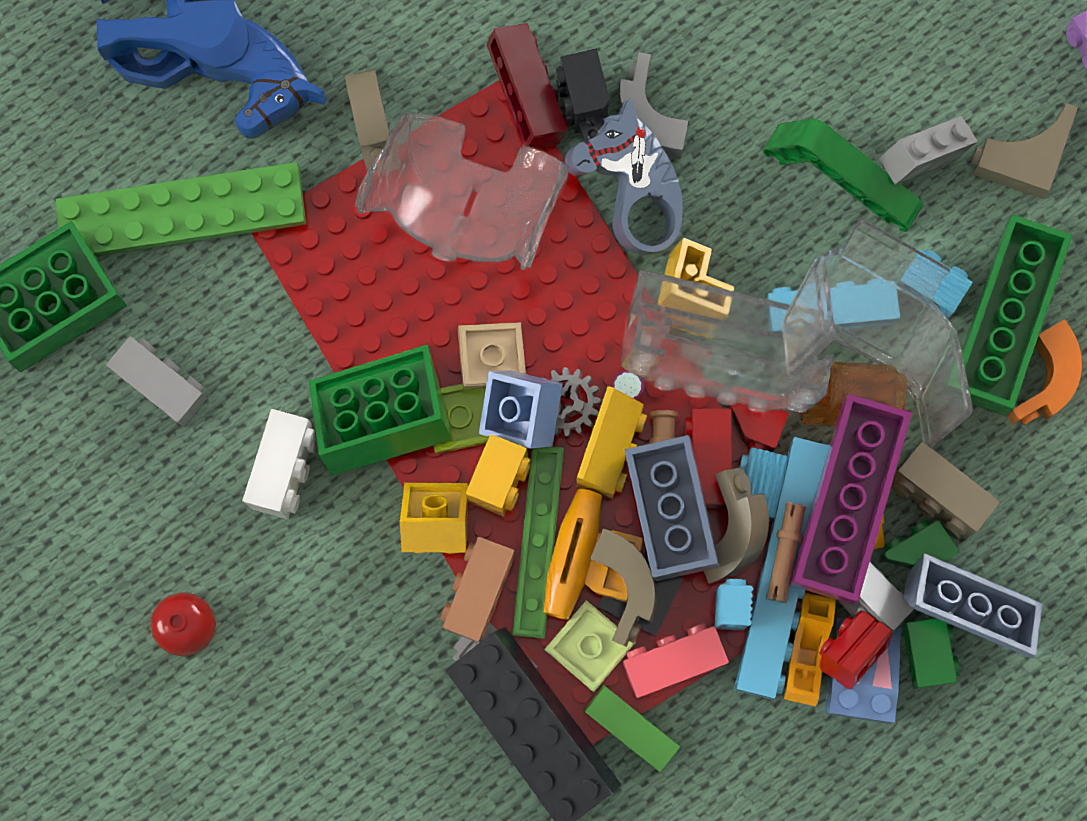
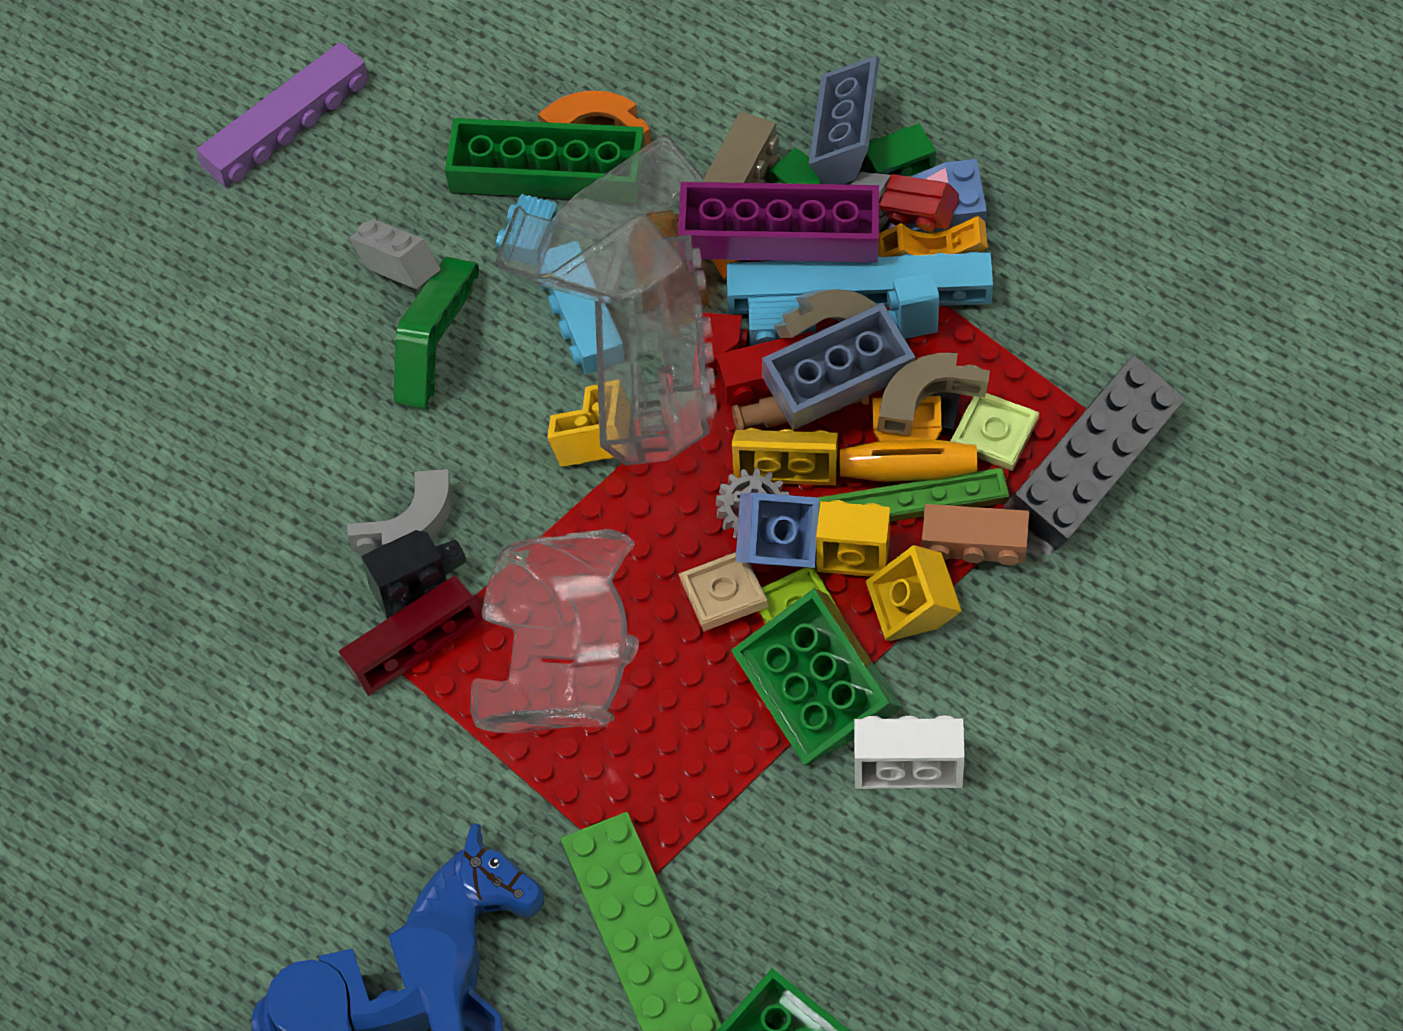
camera: 105 degrees left, 20 degrees down
light grey brick [106,336,207,427] -> none
red cylinder [150,592,216,657] -> none
dark tan arch [345,68,398,175] -> none
sand blue animal [565,98,683,255] -> none
bright green tile [584,685,680,772] -> none
light aqua tile [612,370,644,400] -> none
coral brick [622,623,729,699] -> none
medium nougat pin [766,502,806,603] -> none
dark tan arch [970,103,1078,199] -> none

